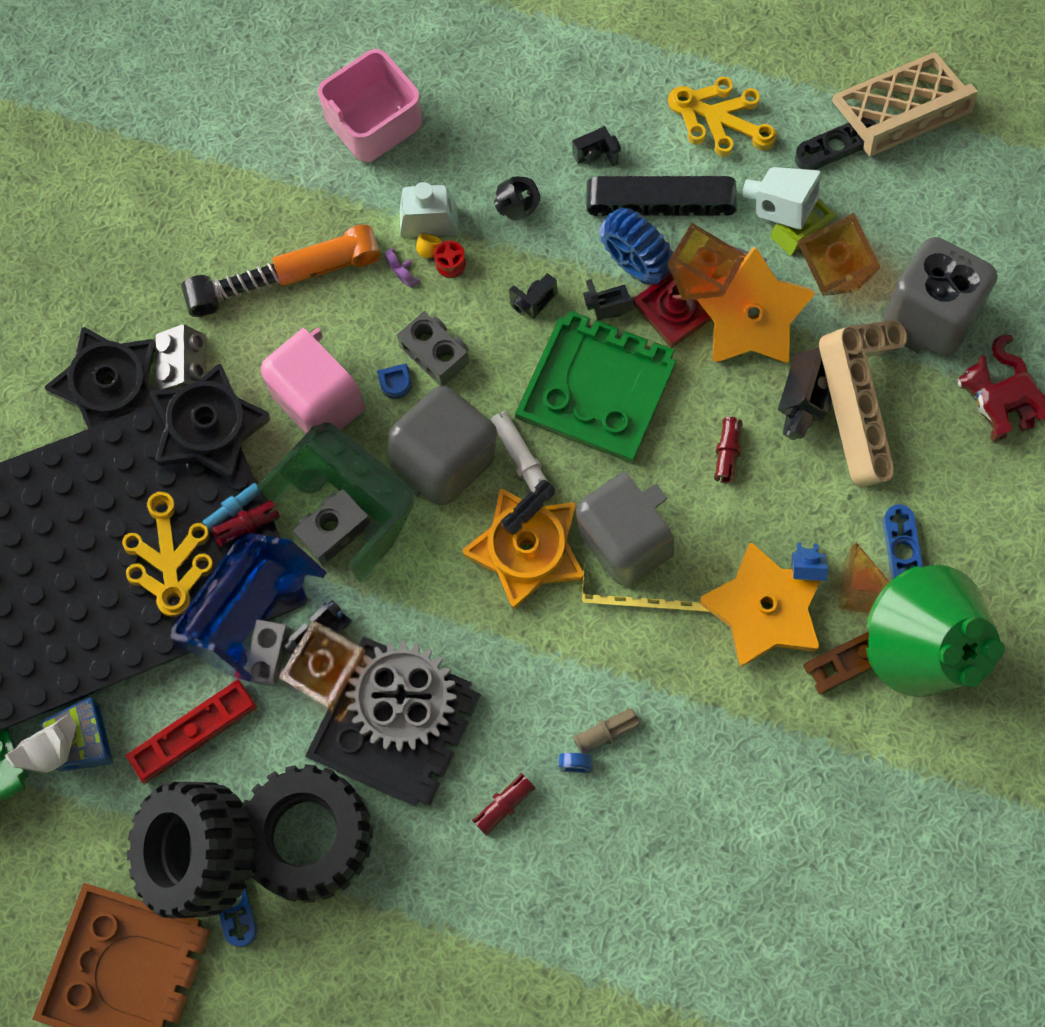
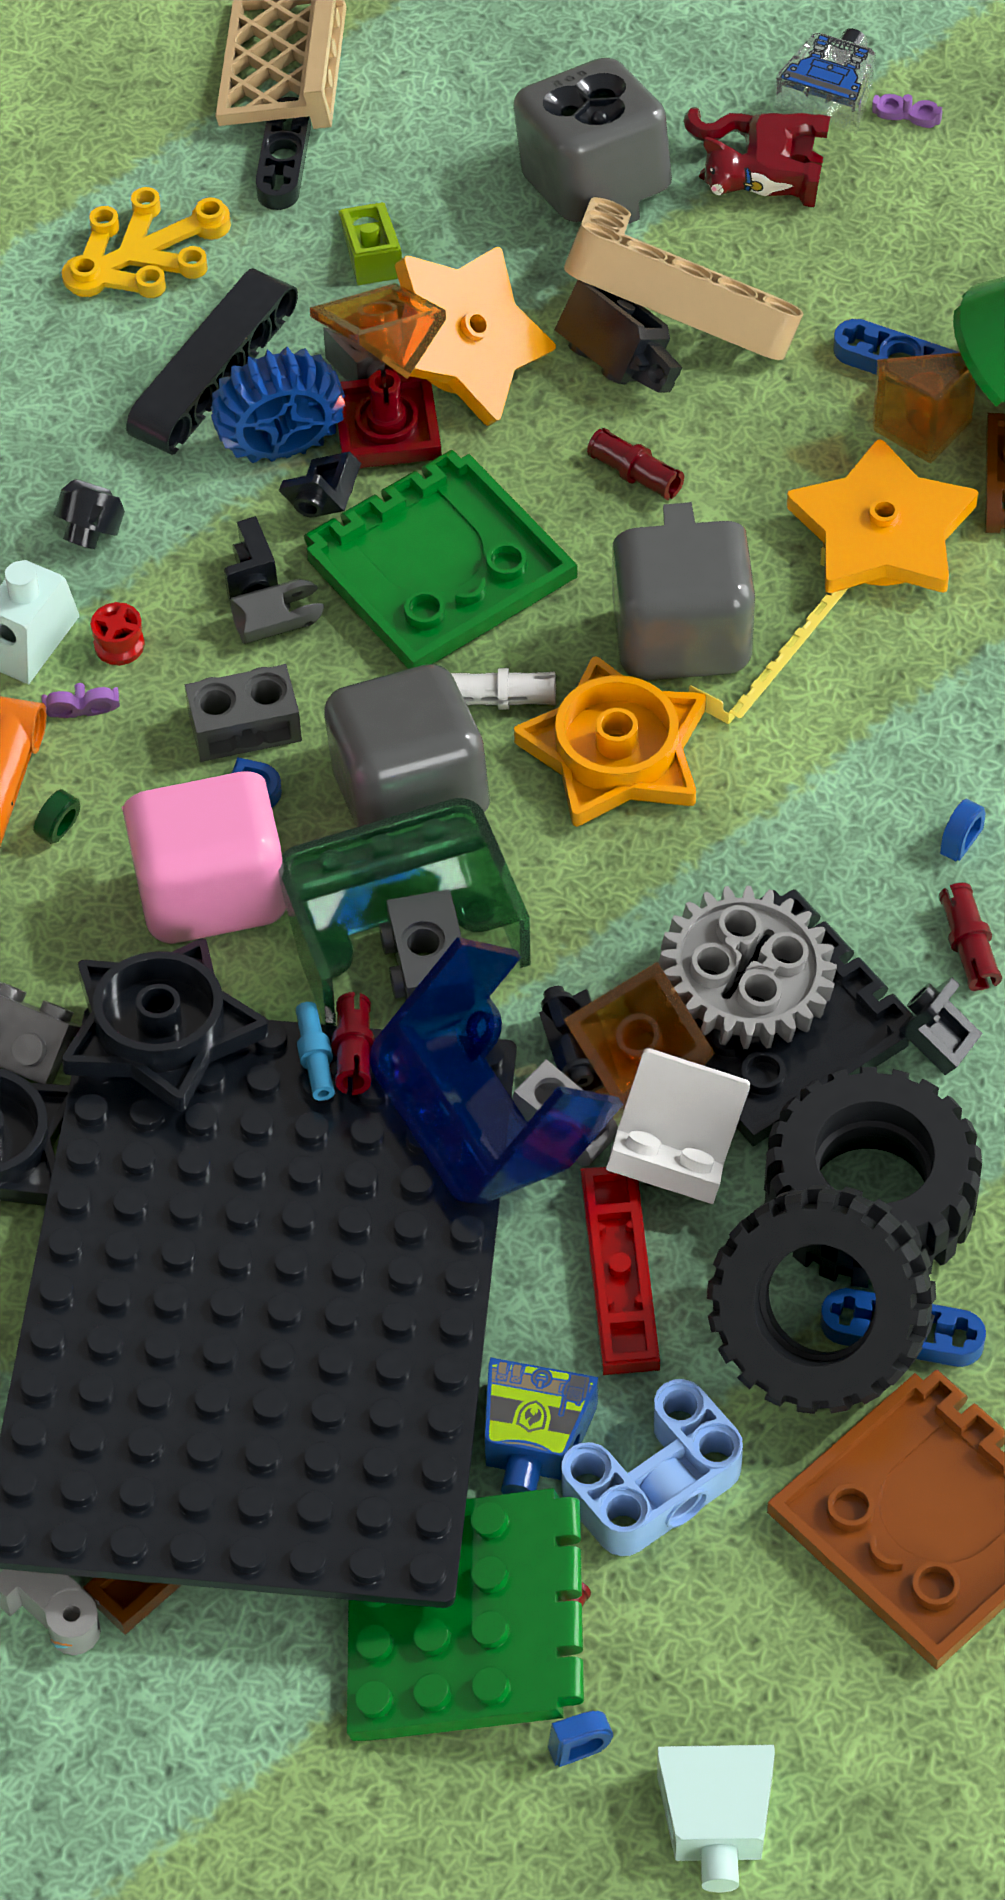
camera: 65 degrees left, 15 degrees down
white piece [5,714,76,773] -> none
yellow plant [122,492,213,616] -> none
yellow hinge [416,233,442,259] -> none
black axle [501,480,555,535] -> none
black bracket [572,126,621,166] -> none
dark tan axle [572,708,640,754] -> none
light aqua torso [743,167,821,229] -> none
blue plate [791,542,828,581] -> none
clear orange slope [797,213,881,296] -> none
none -> dark green tile [33,789,80,844]
none -> dark grey piece [230,579,324,645]
none -> light blue beam [562,1379,743,1556]
none -> white bracket [606,1048,750,1204]
none -> black bracket [899,977,983,1075]

